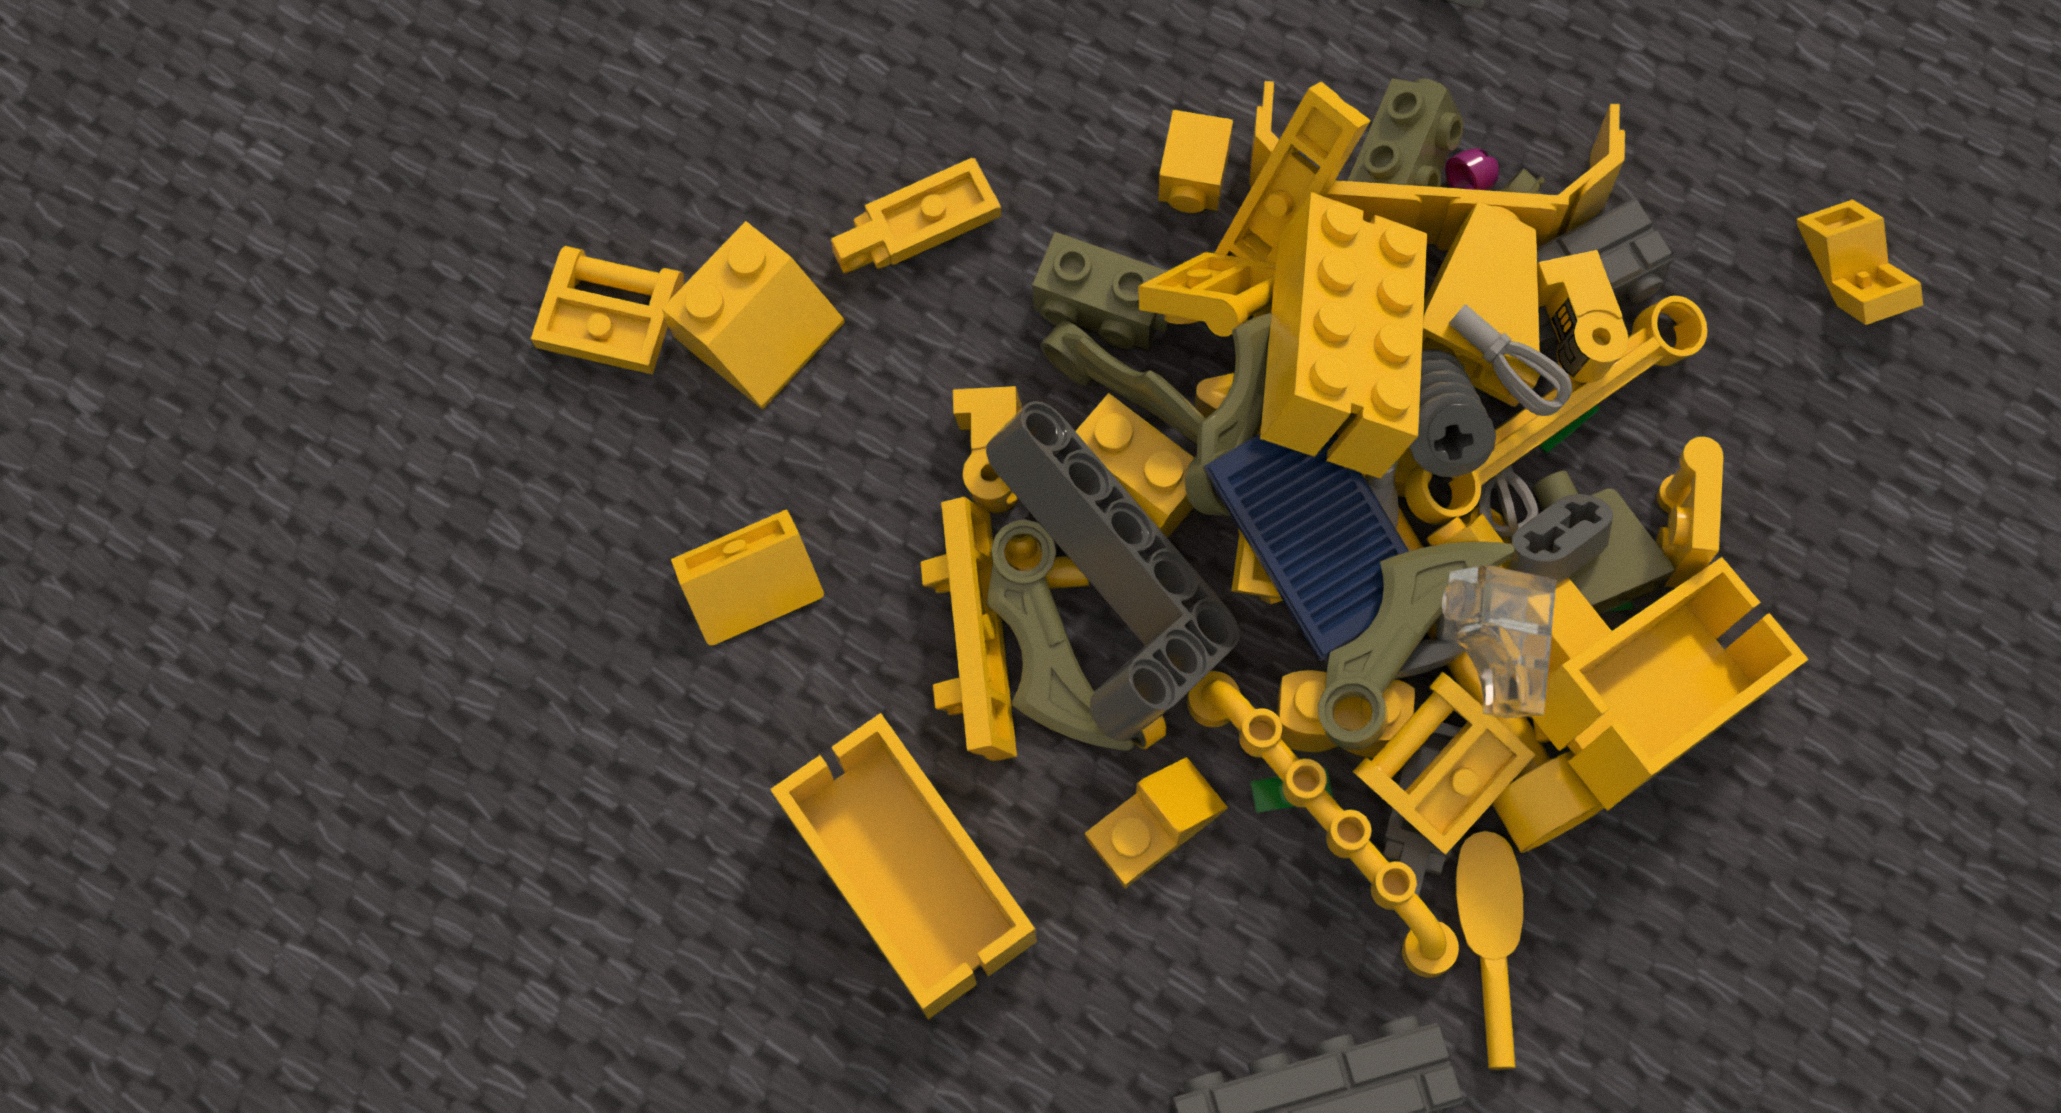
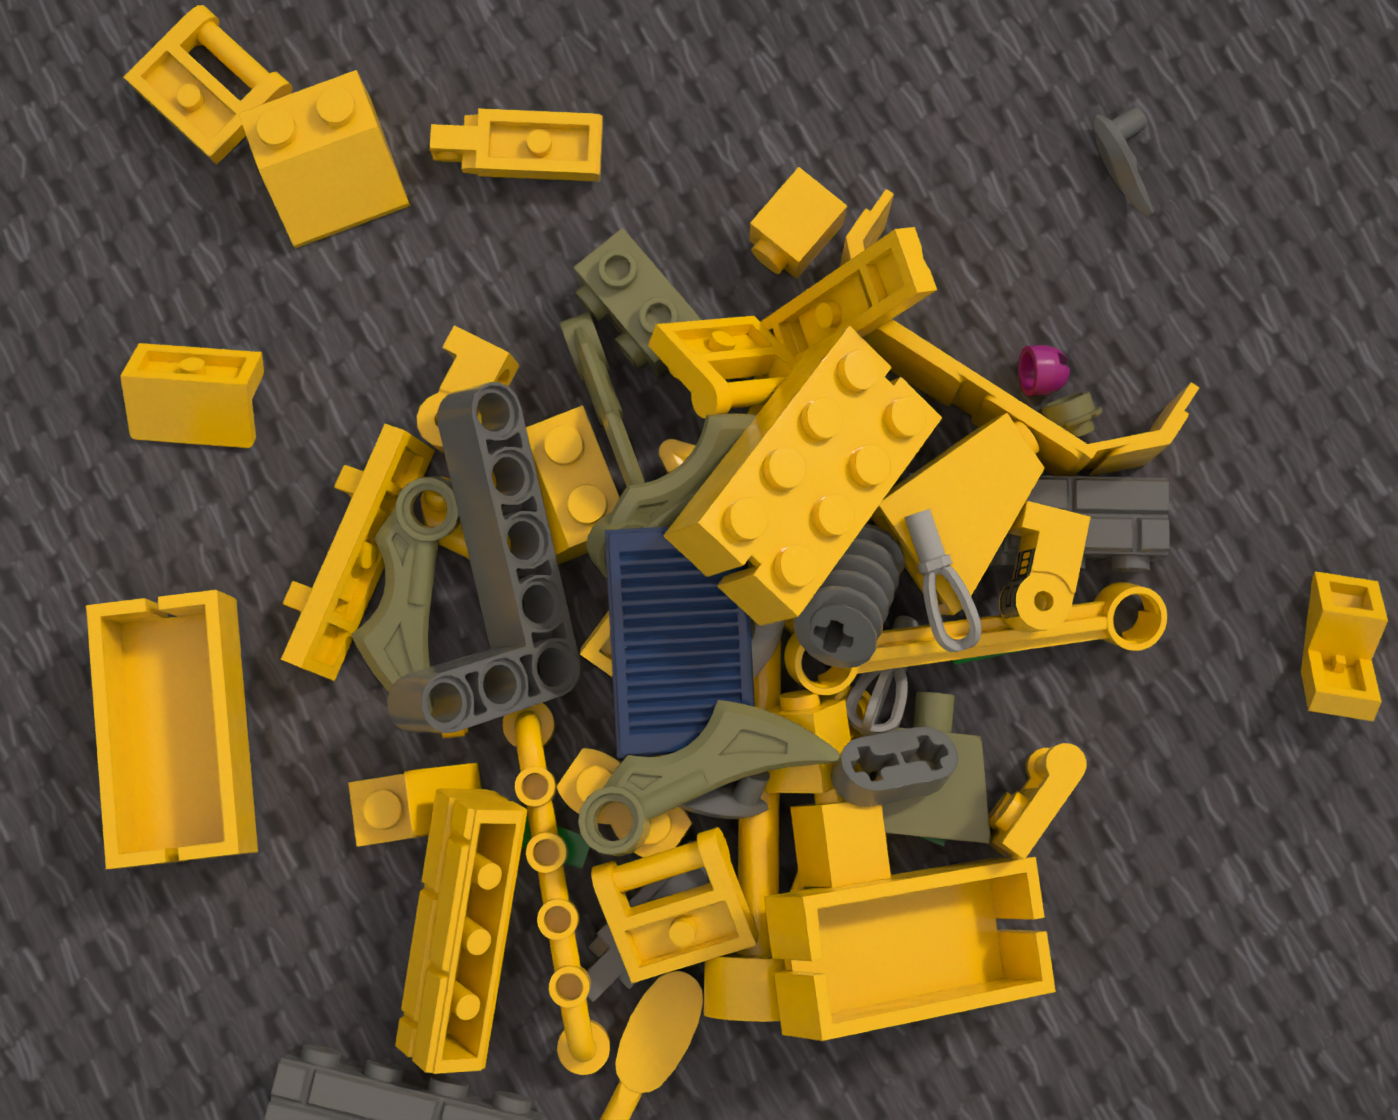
camera: 30 degrees right, 10 degrees up
olive brick [1347,78,1464,187] -> none
clear arch [1442,565,1557,718] -> none
none -> yellow brick [395,788,528,1074]

